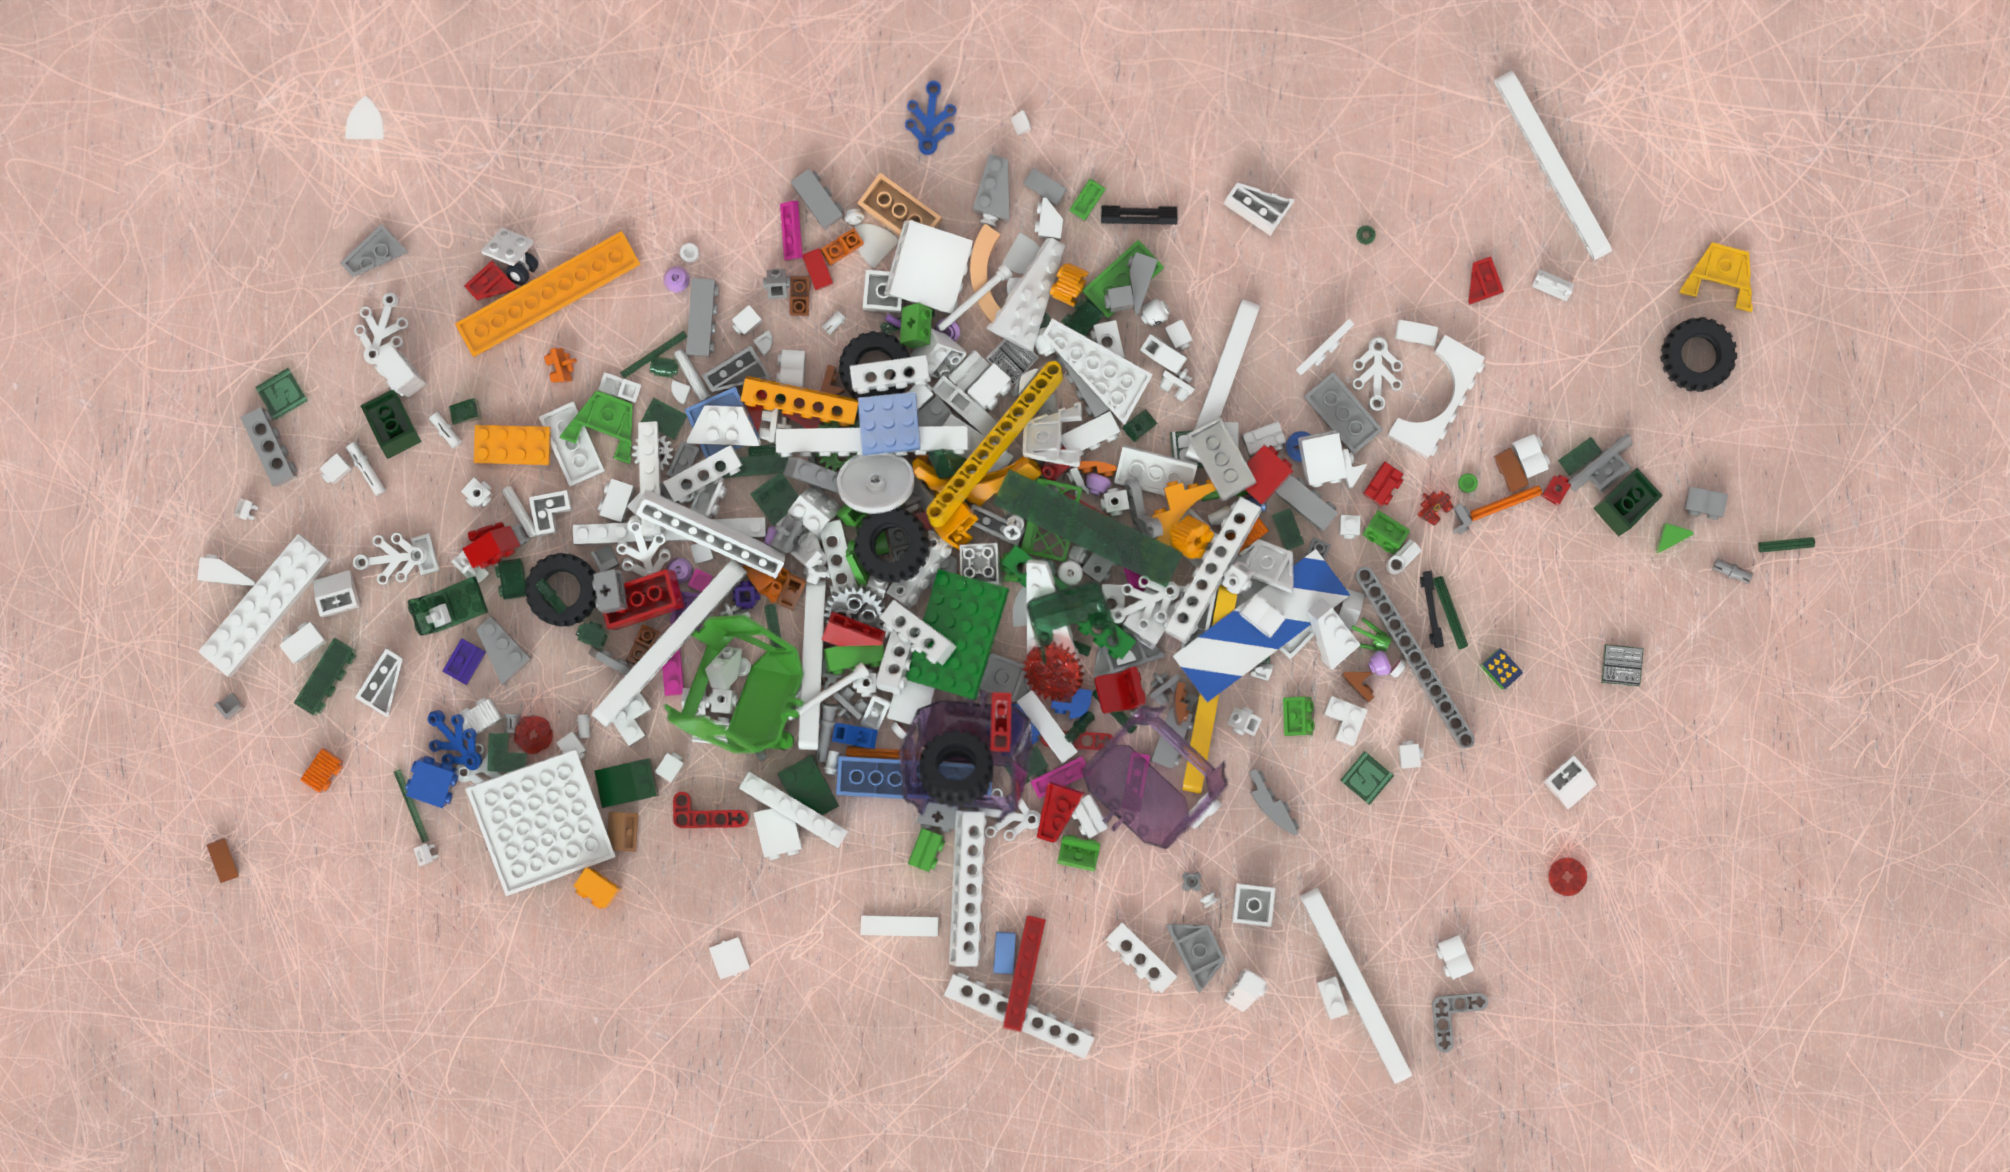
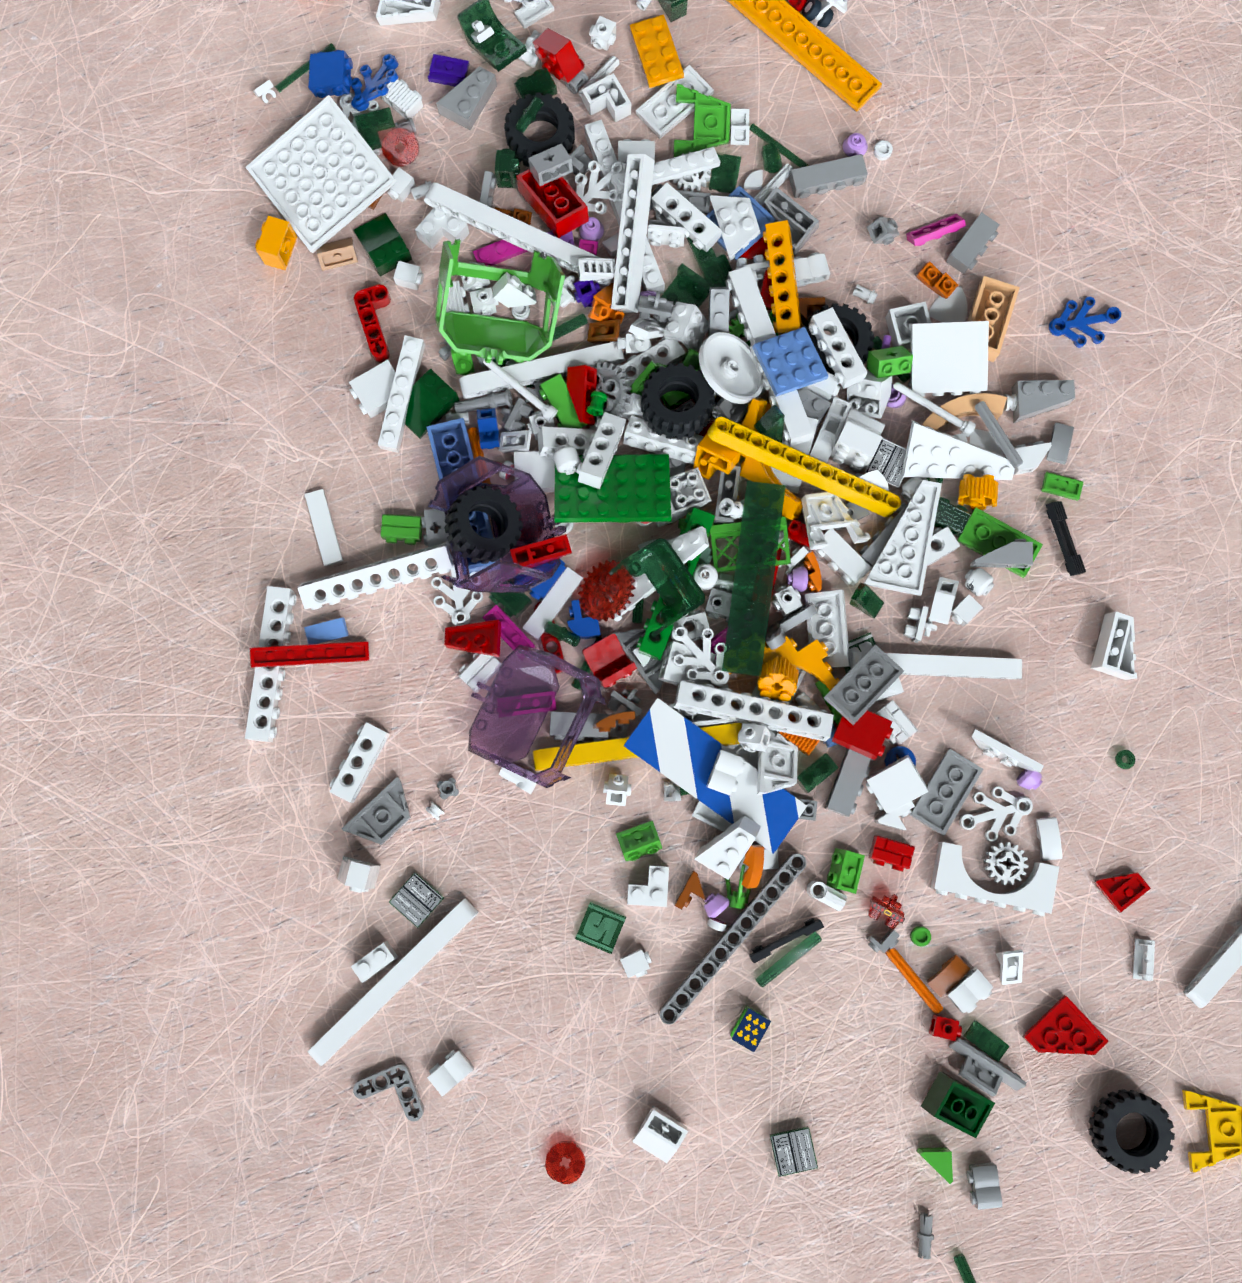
camera: 70 degrees right, 5 degrees down
orange hips [544,348,577,383] -> none
white piece [709,937,750,980] -> none
white brick [732,305,763,336] -> none
white tile [753,330,772,357] -> none
dark orange slope [790,276,810,316] -> none
red tile [802,248,833,291] -> none
white plate [845,209,864,225] -> none
light grey wing [979,653,1030,703] -> none
white slope [1011,110,1031,135] -> none
bright green bracket [1057,835,1101,872] -> none
light grey brick [1104,285,1134,313] -> none
white brick [1231,883,1275,927] -> none
light grey slope [1248,769,1299,835] -> none
white brick [1339,515,1360,539] -> none
none -> light grey tile [389,872,445,928]
none -> white head [553,444,581,475]
none -> white slope [577,258,616,281]
none -> green bush [586,391,608,416]
none -> orange slope [741,845,764,888]
none -> light grey axle [975,401,1023,468]
none -> white gear [984,842,1029,885]
none -> white slope [996,950,1023,985]
none -> lavender cone [1016,769,1043,790]
none -> red plate [1022,995,1109,1055]

